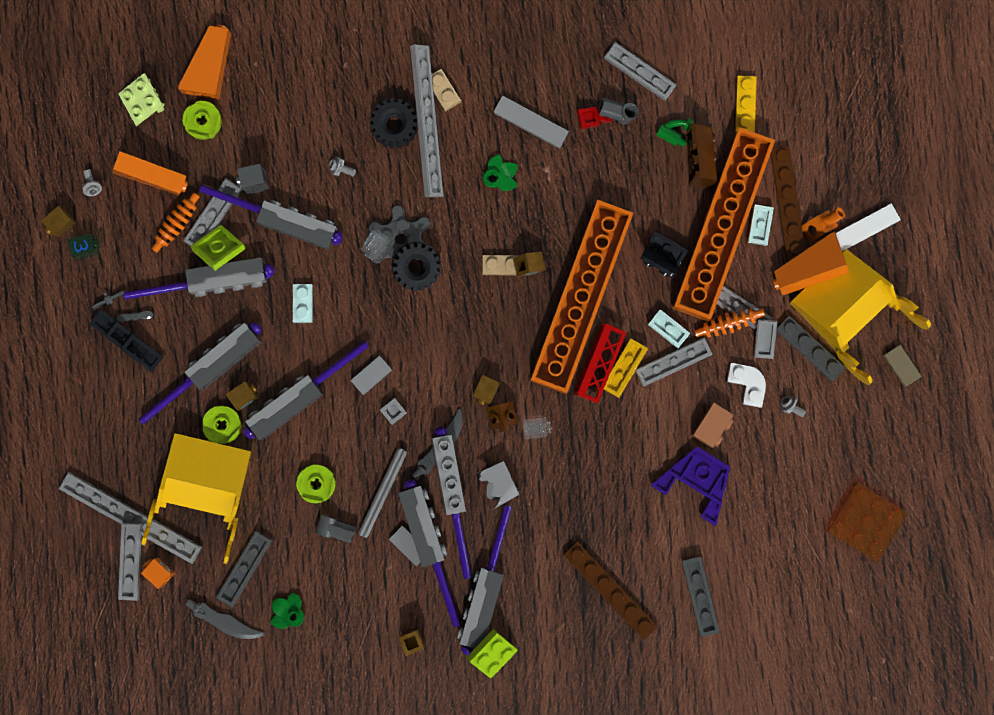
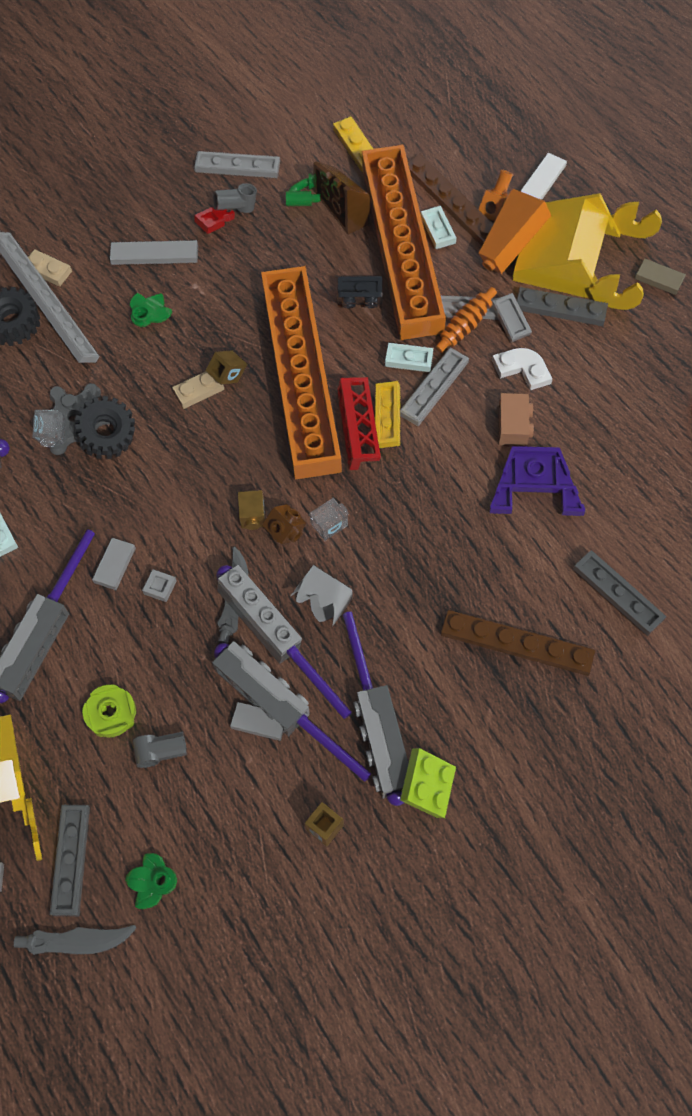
camera: 30 degrees left, 20 degrees down
light grey axle [358,448,407,538] -> none
light grey plate [779,395,807,417] -> none

